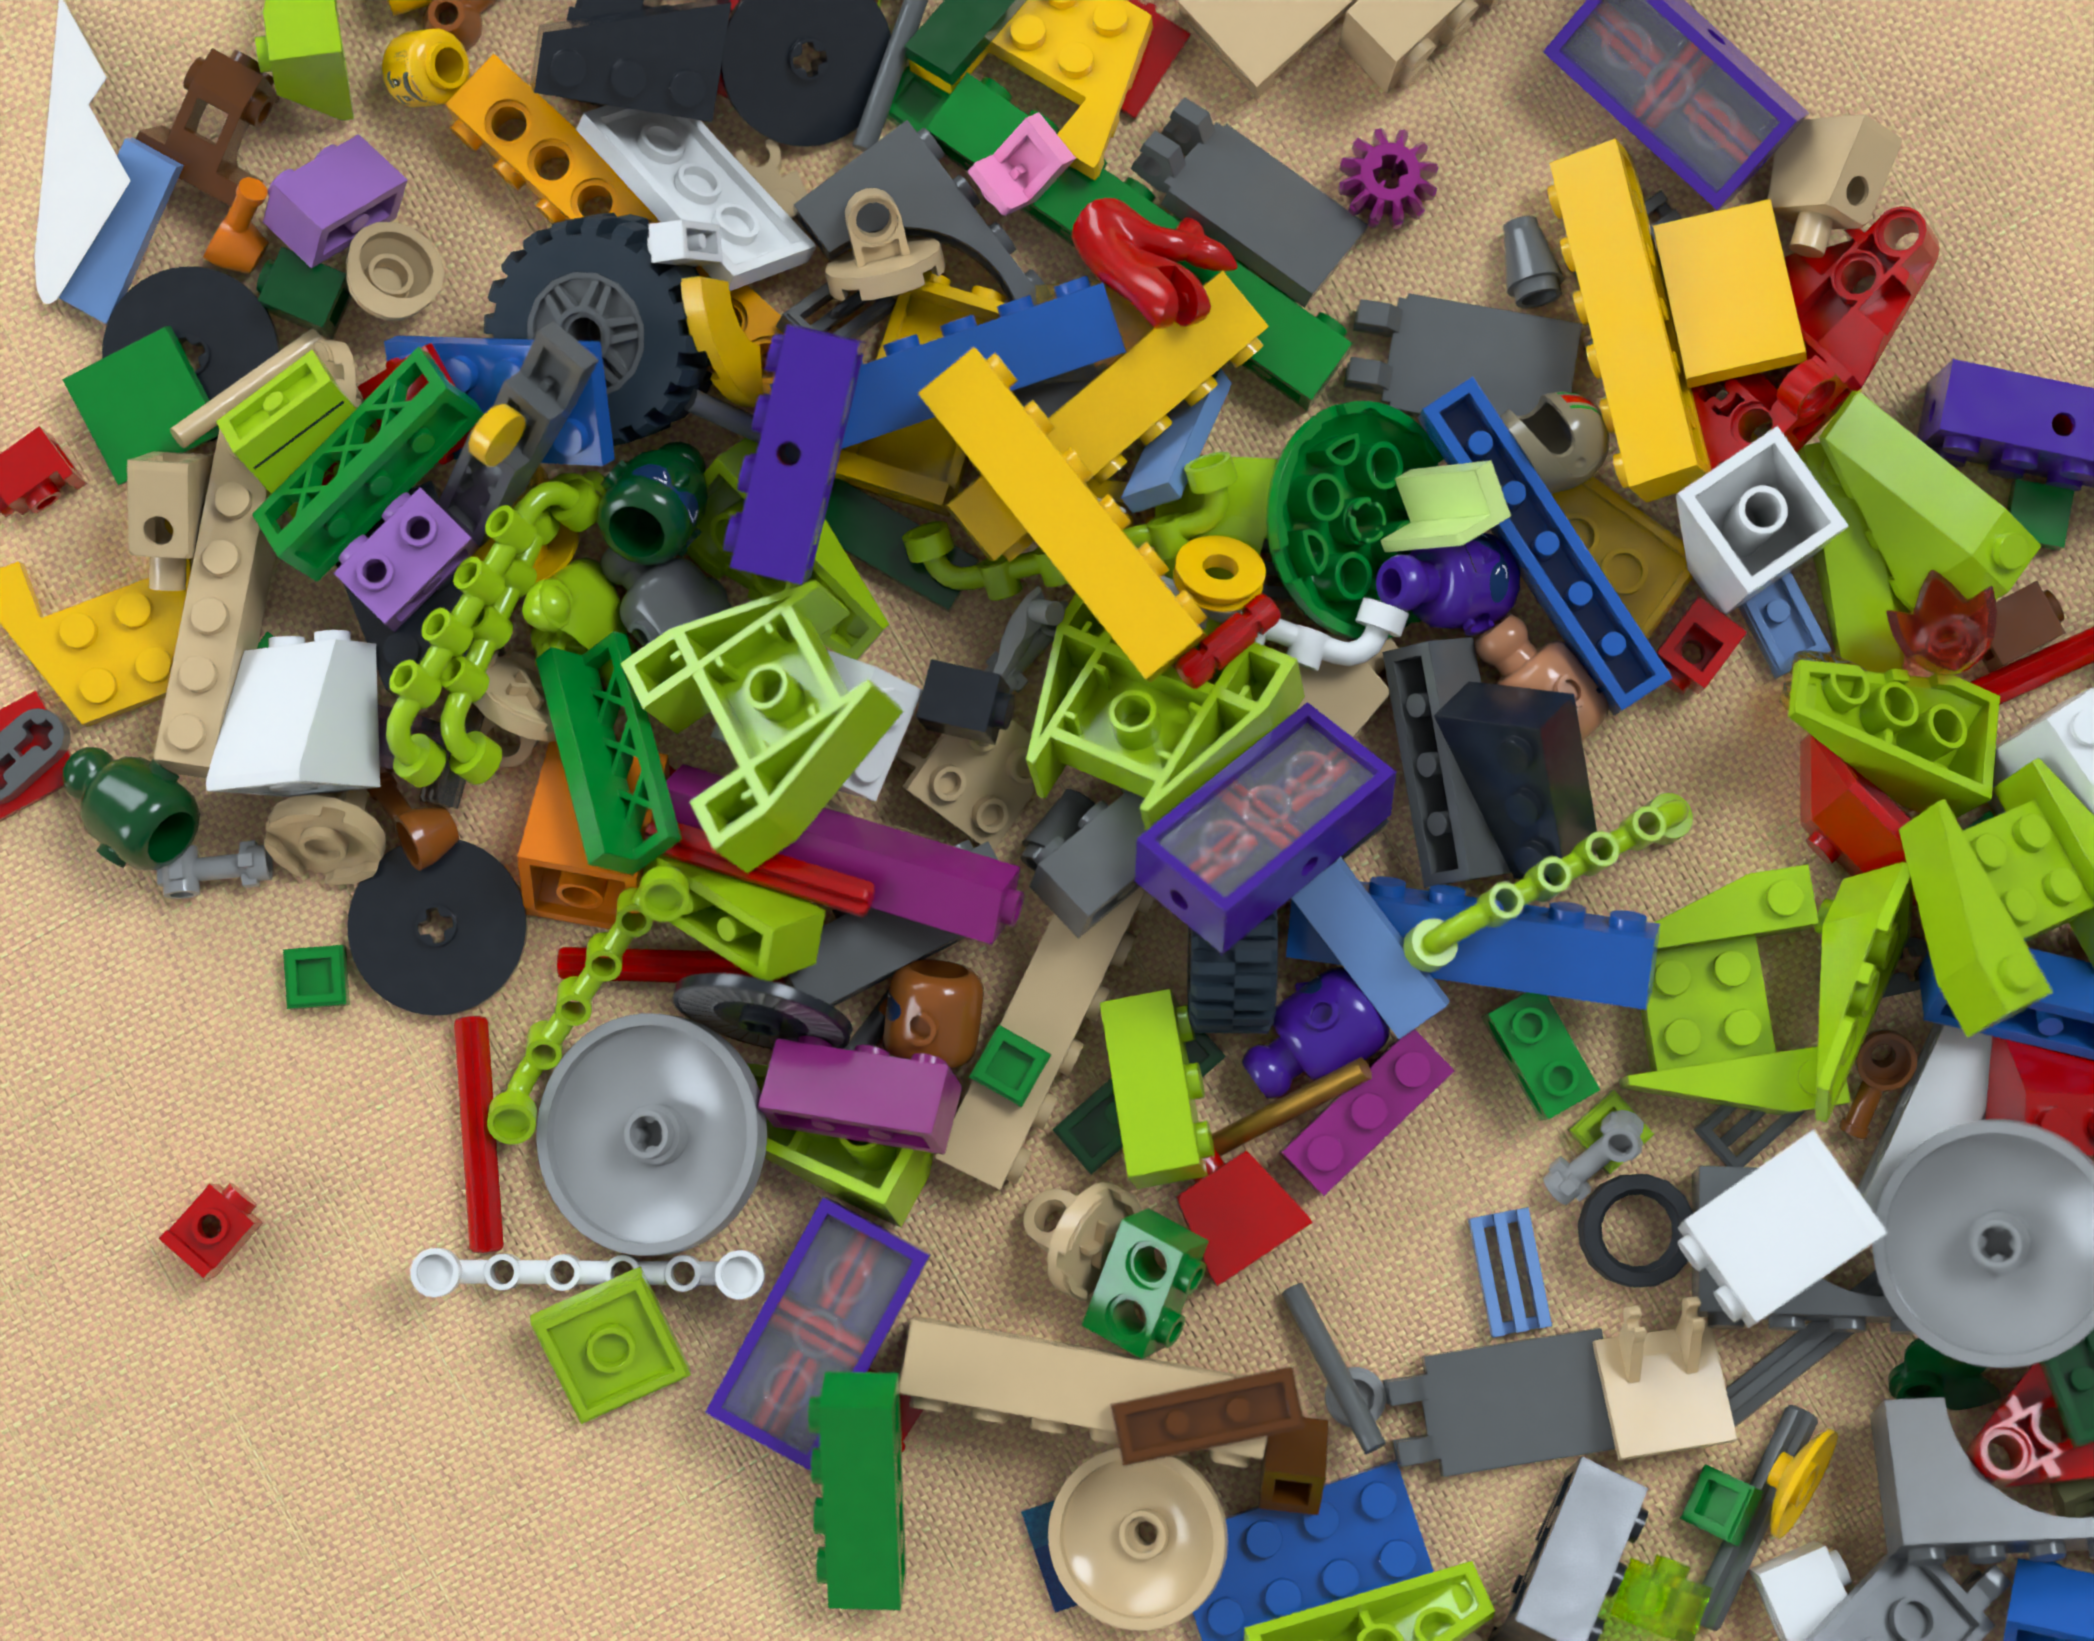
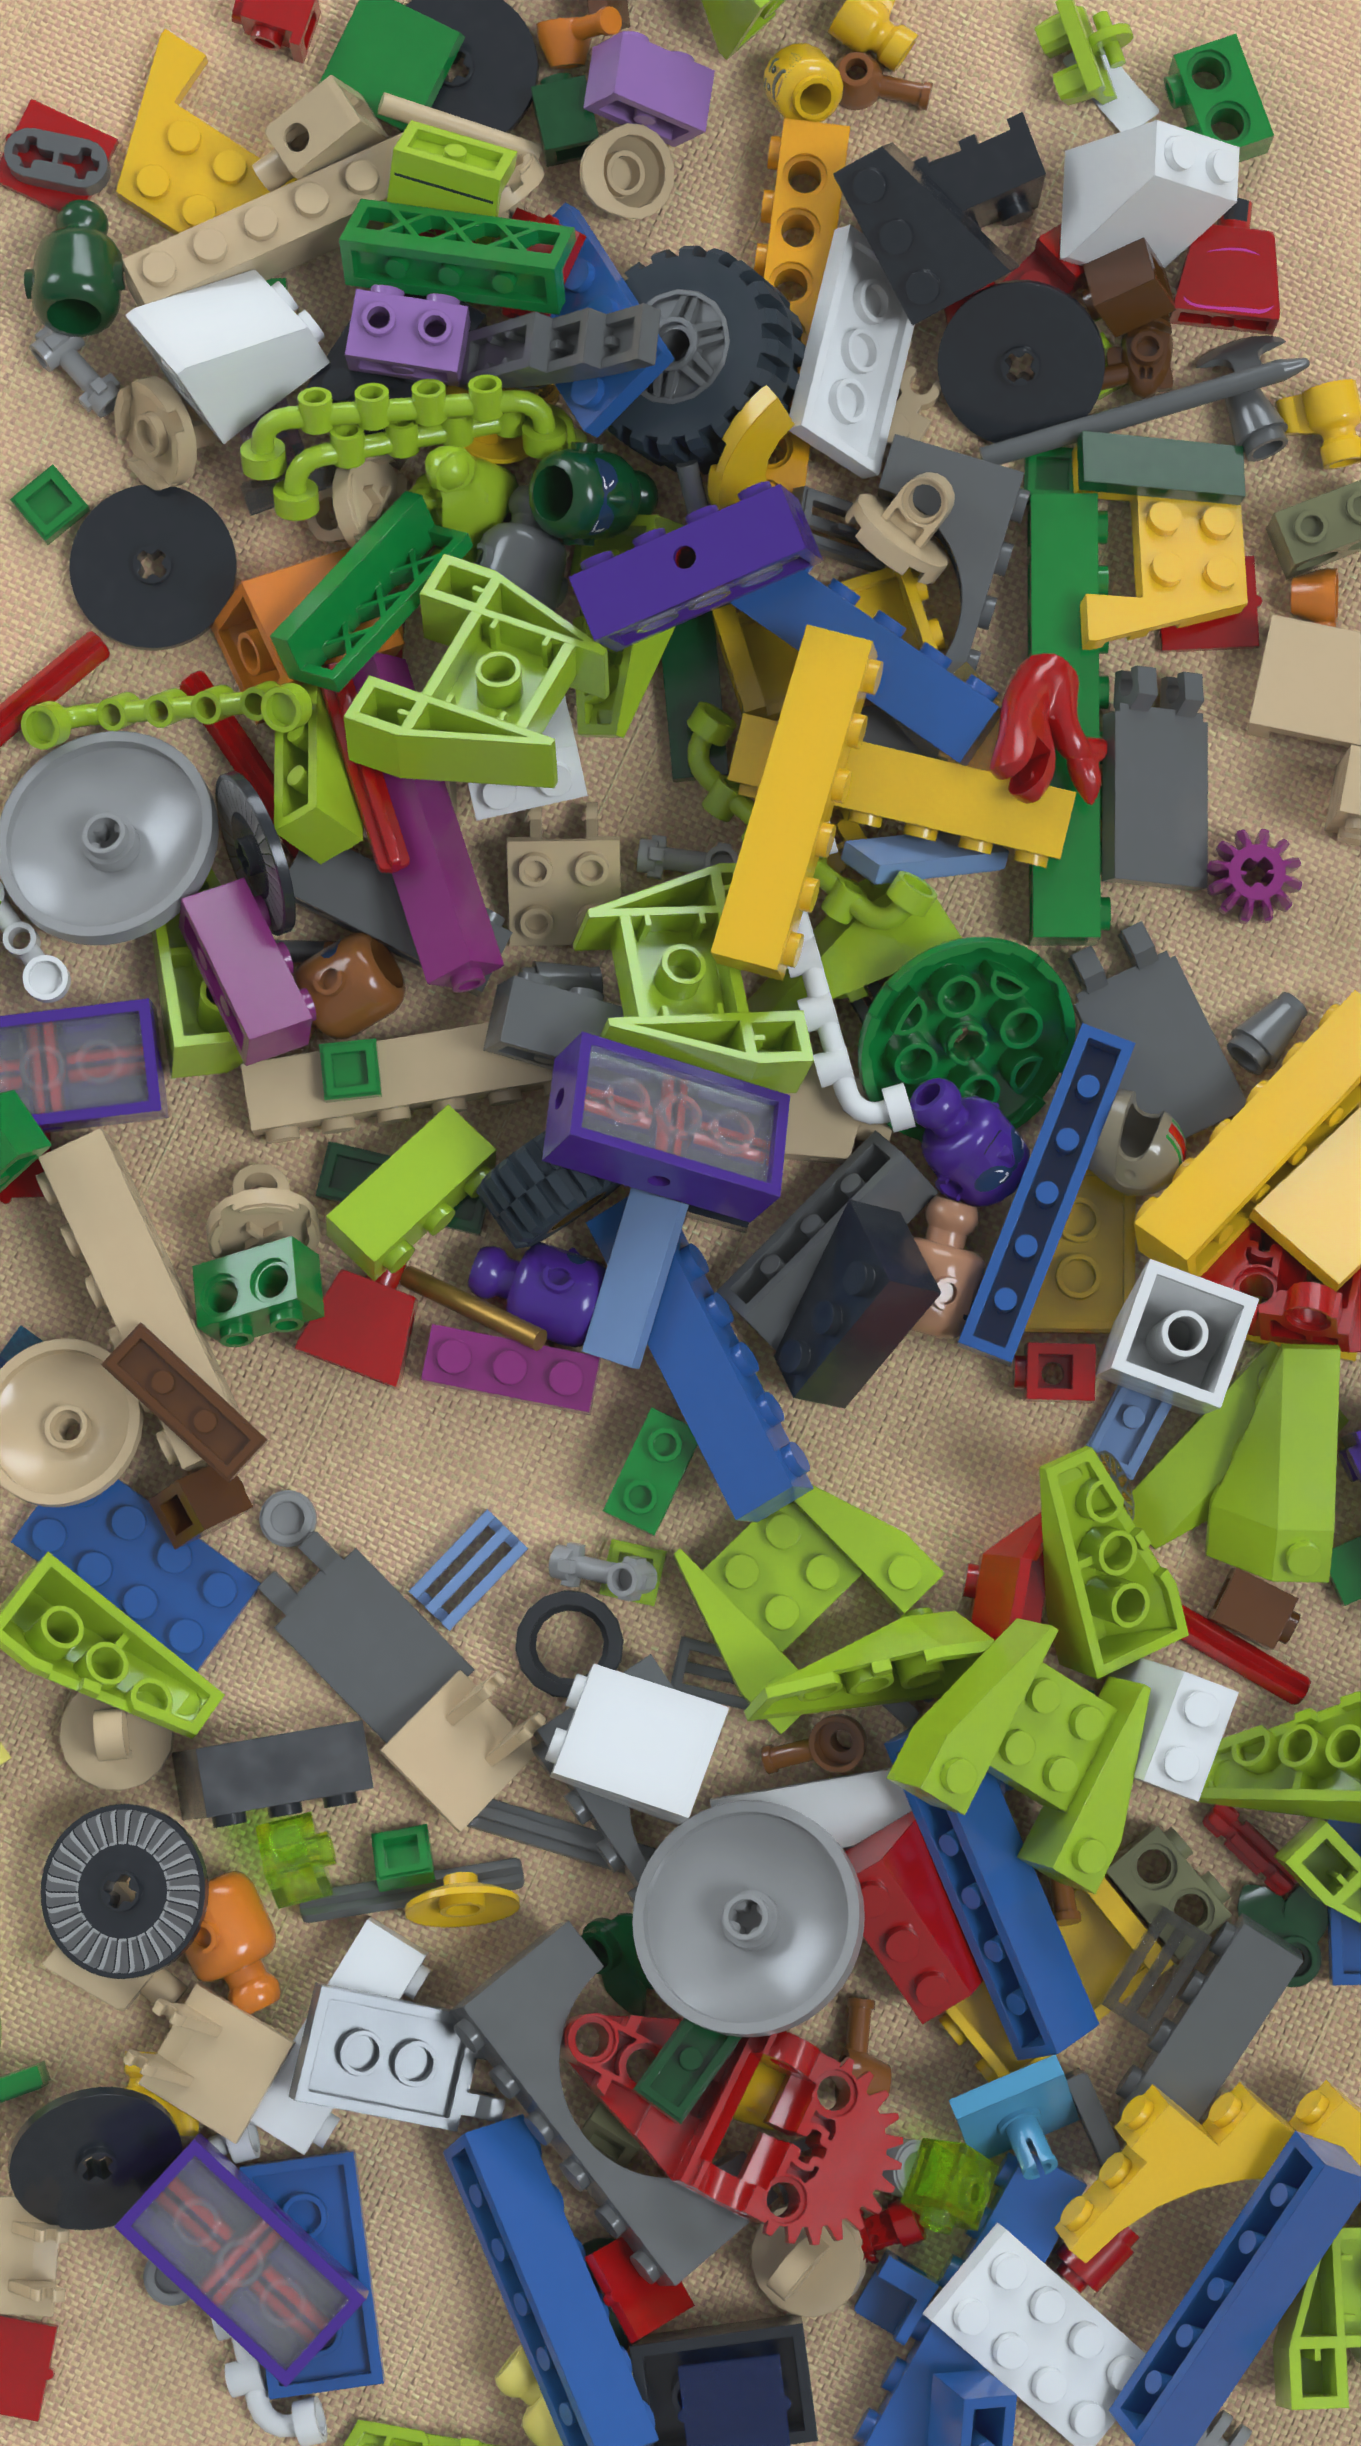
camera: 55 degrees right, 0 degrees up
dark orange bar [367,772,459,871] -> none
yellow tile [468,404,526,467] -> none
white piece [647,219,723,267] -> none
black brick [916,659,1015,745] -> none
bright pink bracket [968,112,1076,216] -> none
light grey bar [992,585,1064,680] -> none
yellow piece [1173,535,1266,612] -> none
red axle [1175,594,1281,689] -> none
dark grey bar [1282,1283,1386,1454] -> none
yellowish green panel [1381,460,1511,552] -> none
lime bar [1403,793,1693,972] -> none
clear red piece [1886,570,1997,676] -> none

